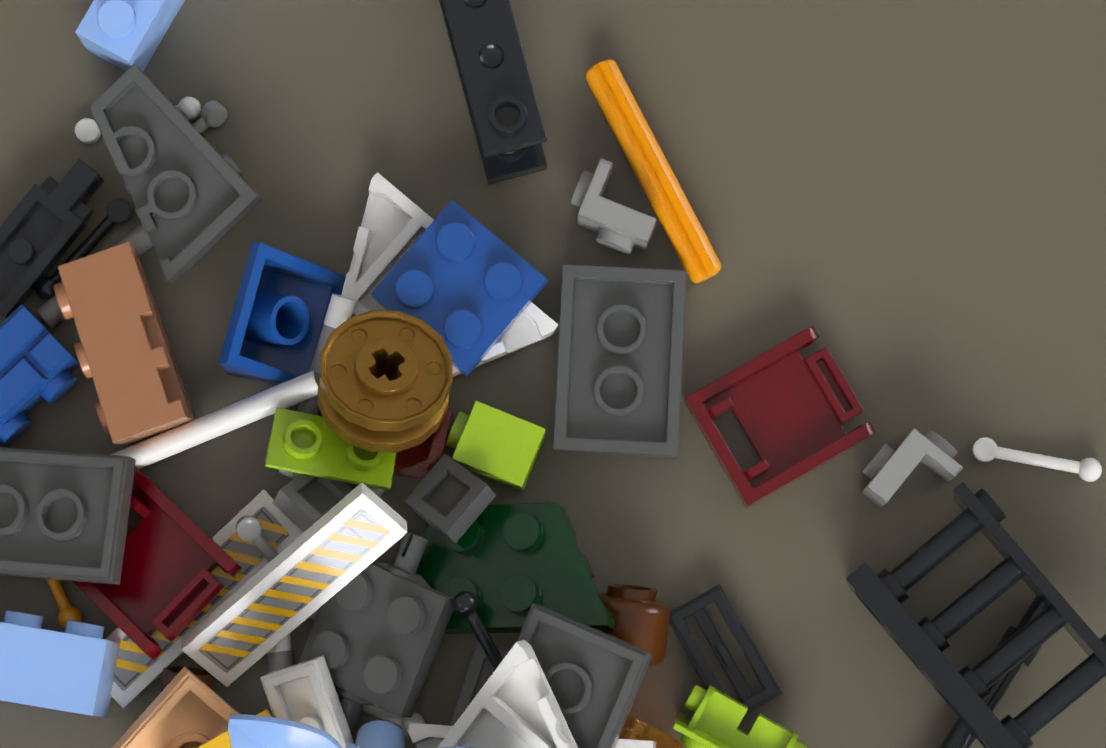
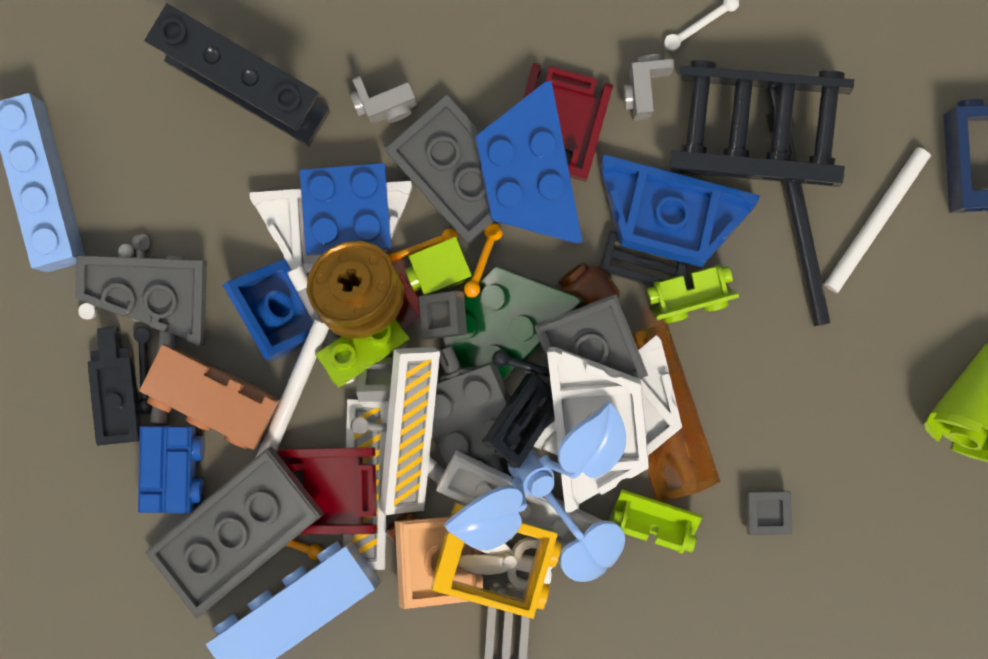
camera: 45 degrees left, 5 degrees up
light orange axle [586,59,721,283] -> none
none -> light orange hinge [386,228,458,262]
none -> light orange hinge [464,223,503,298]
none -> blue wing [474,81,583,243]
none -> black tile [482,373,554,468]
none -> blue wing [600,154,760,267]

